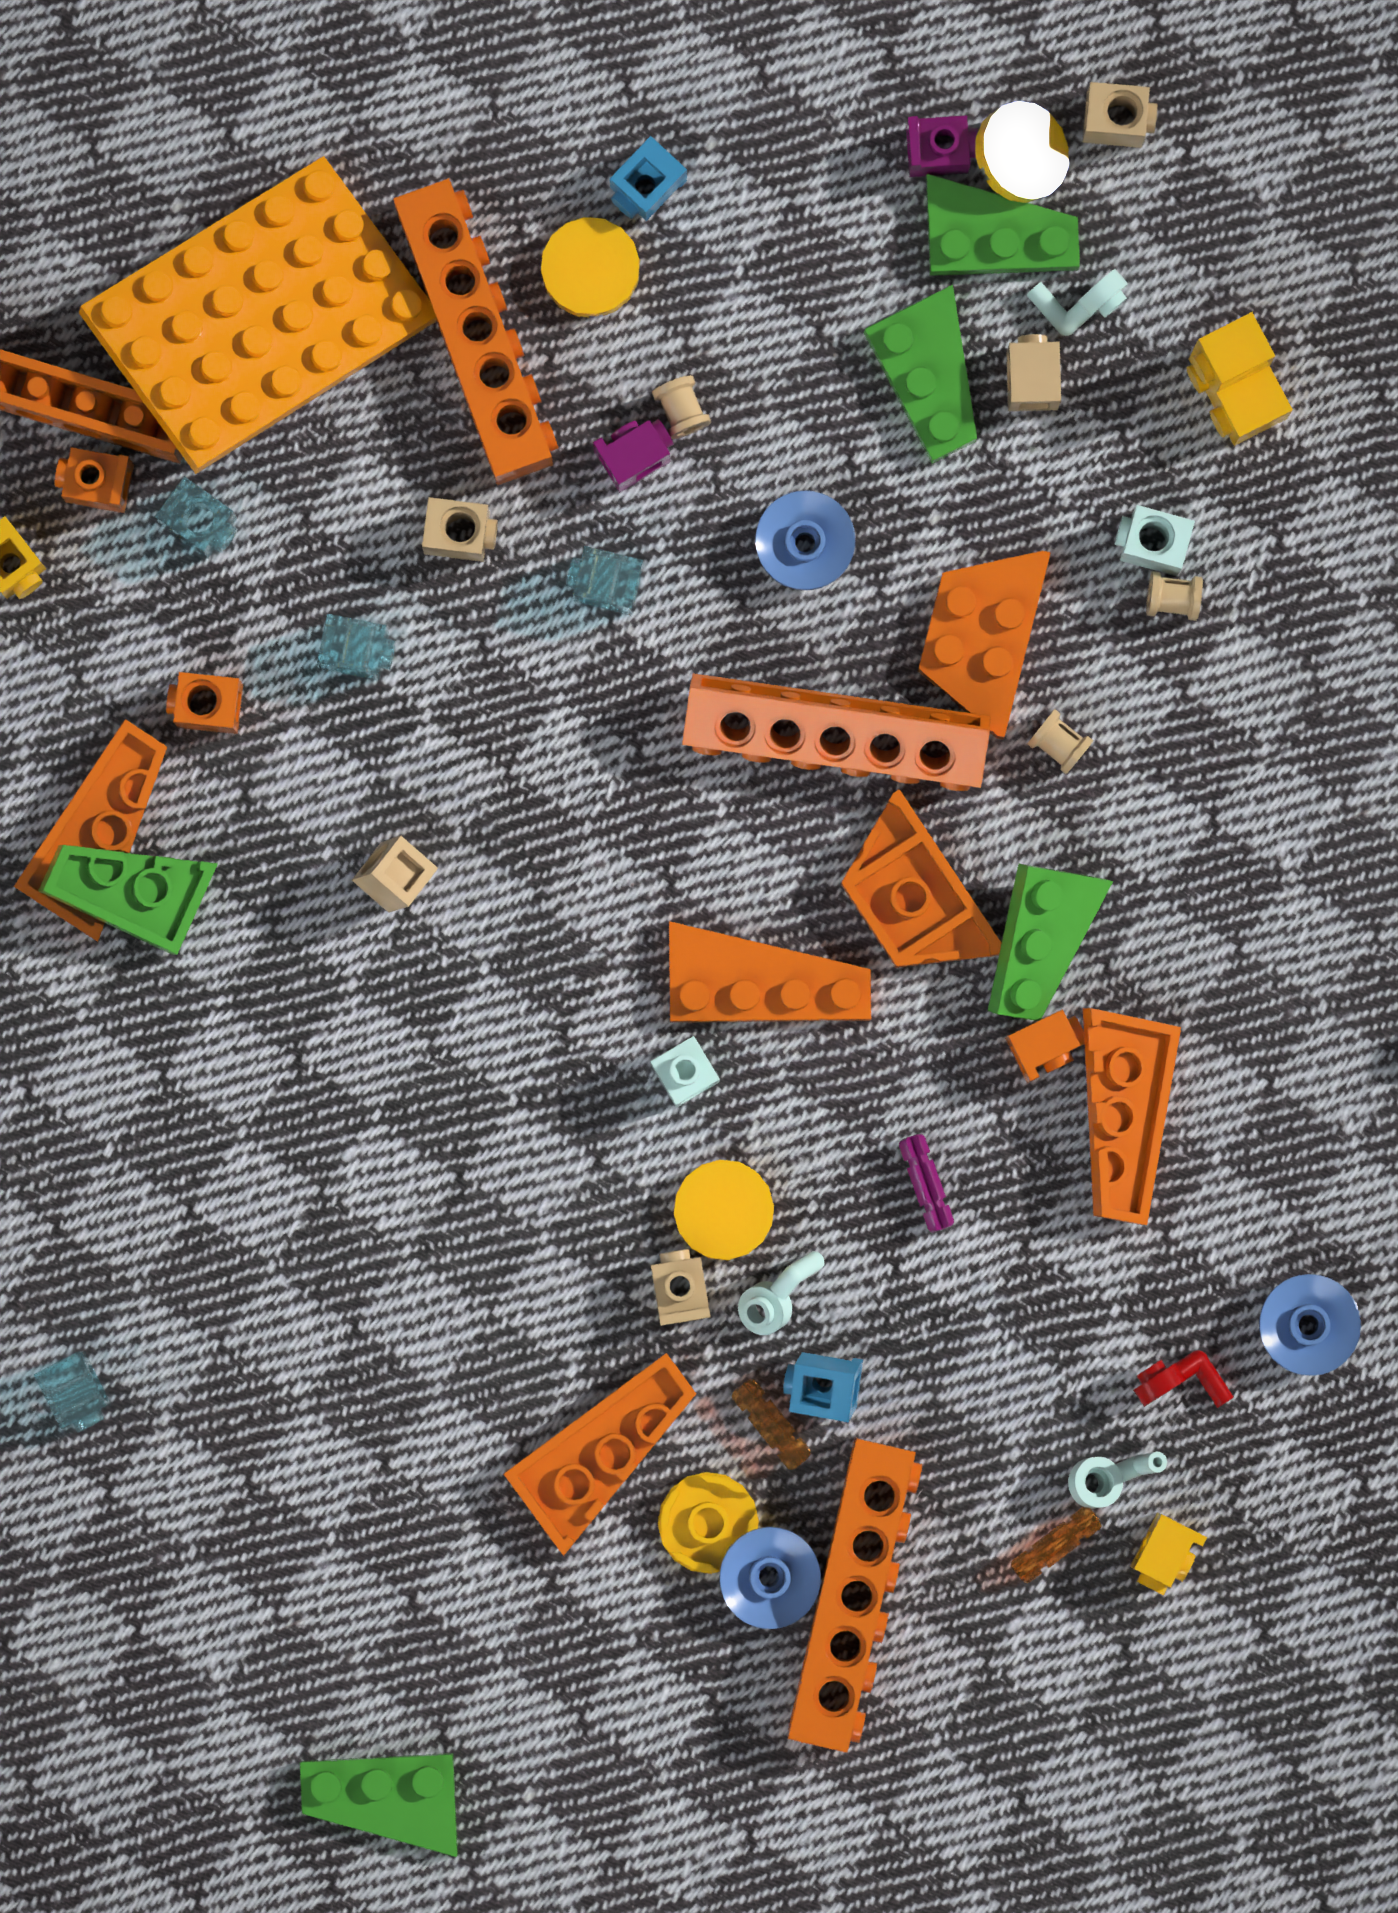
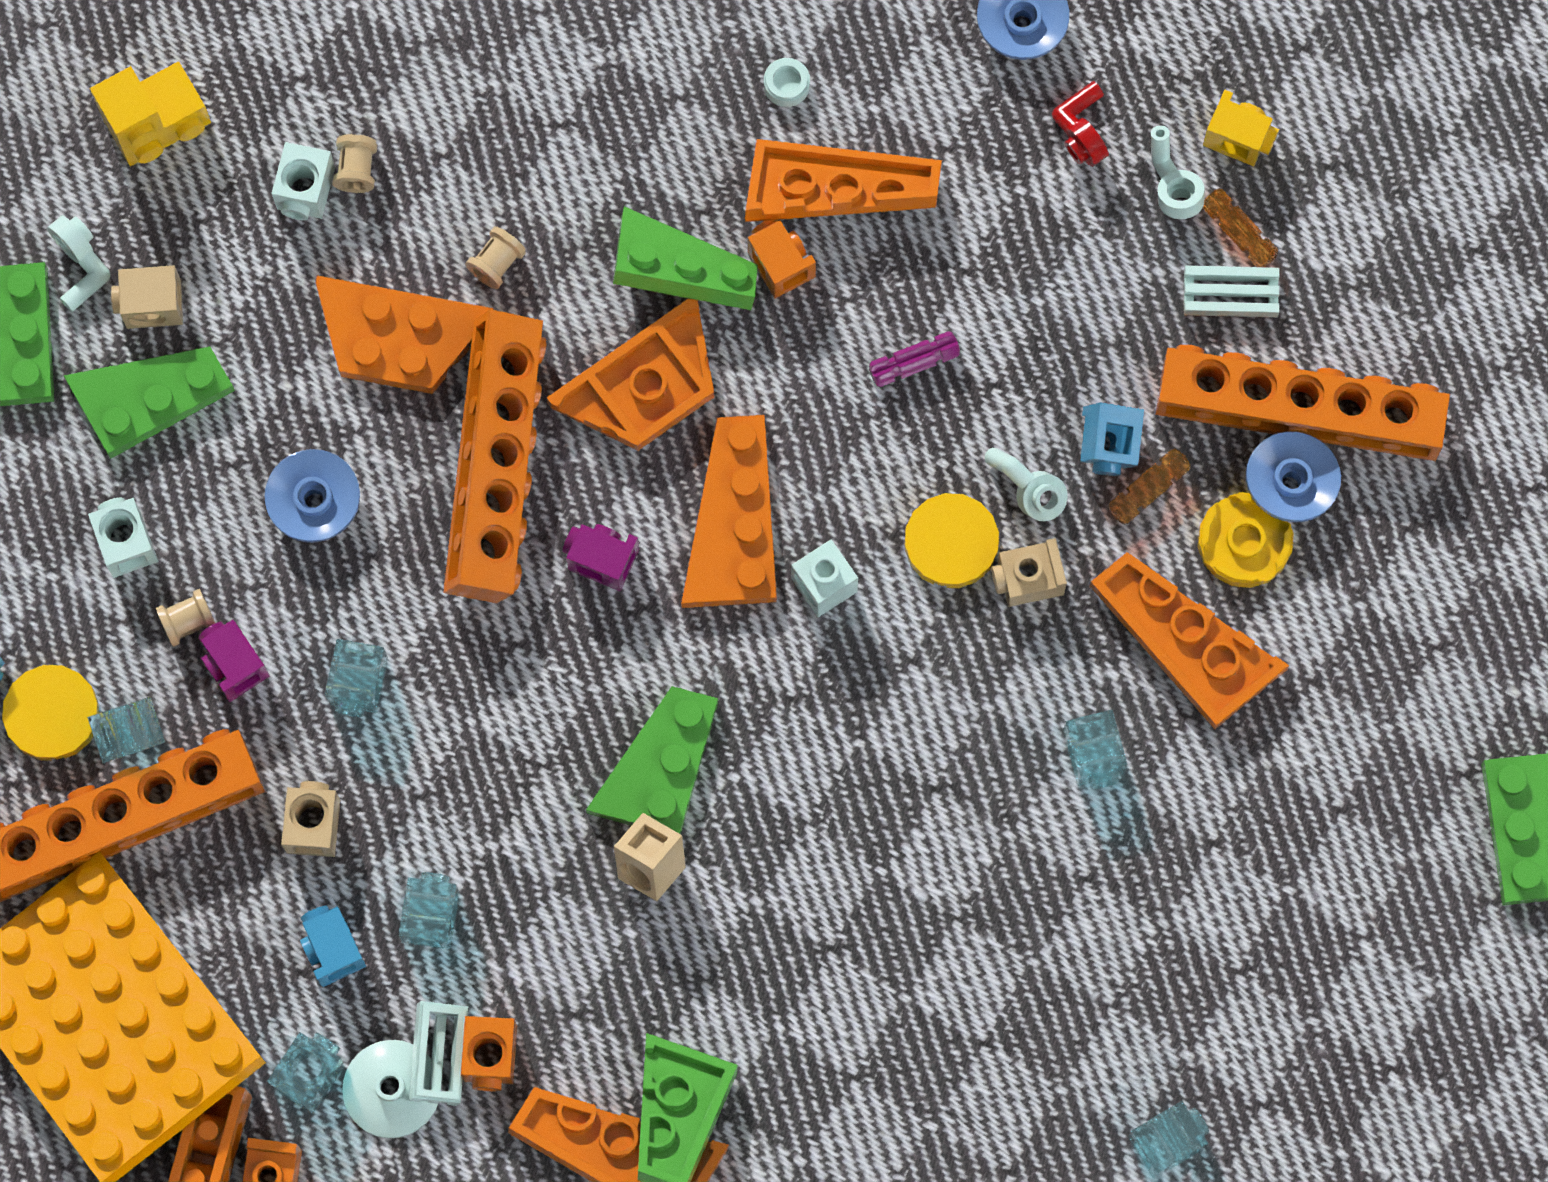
camera: 90 degrees left, 10 degrees down
none -> clear light blue brick [87,697,165,763]
none -> light aqua brick [88,497,158,578]
none -> dark azure brick [300,905,367,988]
none -> light aqua dish [342,1040,438,1138]
none -> light aqua tile [409,1001,468,1106]
none -> magenta brick [562,524,640,592]
none -> bright green wing [586,686,718,834]
none -> light aqua tile [764,58,810,107]
none -> clear light blue brick [1063,710,1128,789]
none -> light aqua tile [1184,265,1279,318]

